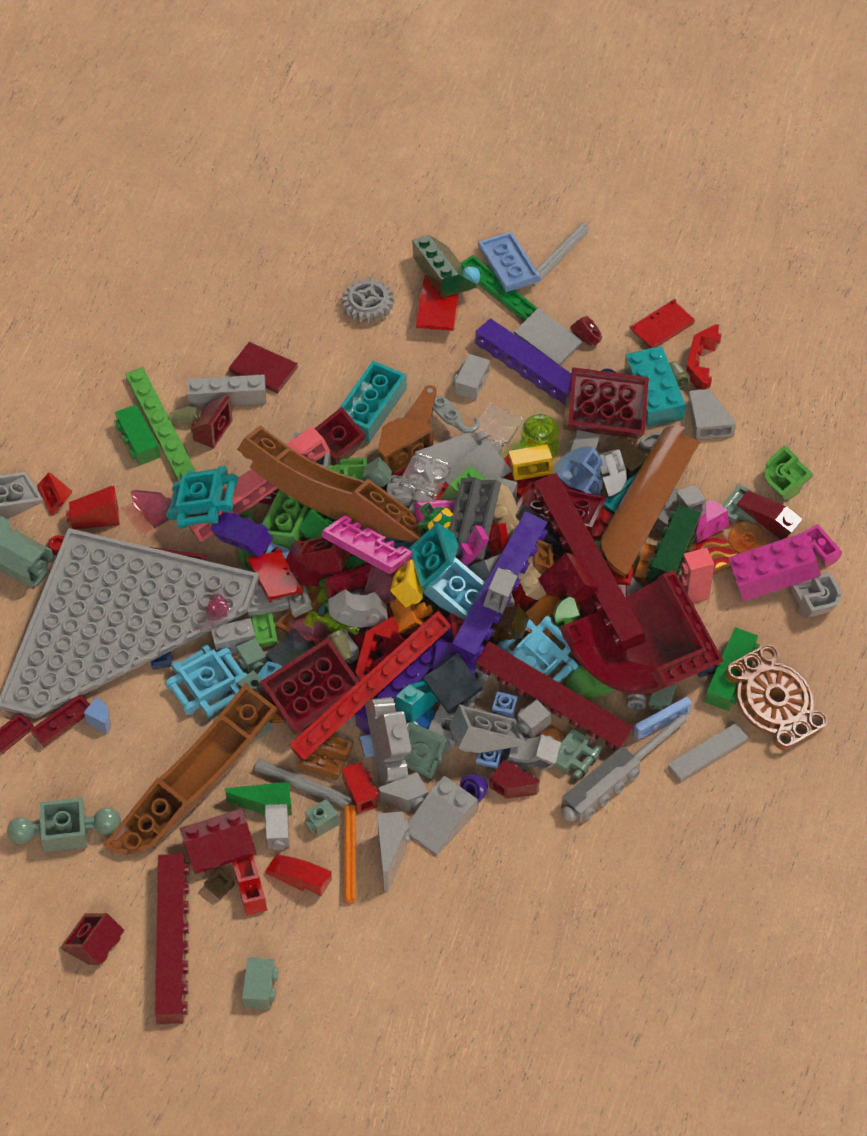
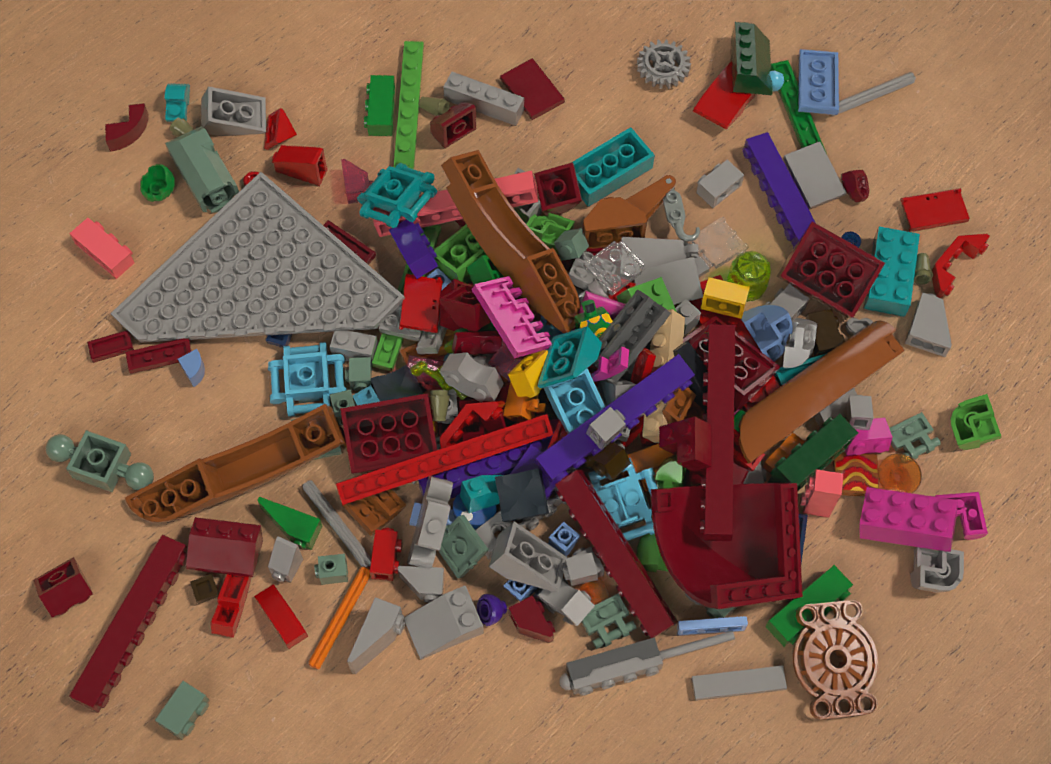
camera: 25 degrees right, 10 degrees up
clear pink cone [205,593,230,620] -> none
dark red slope [736,490,802,540] -> none

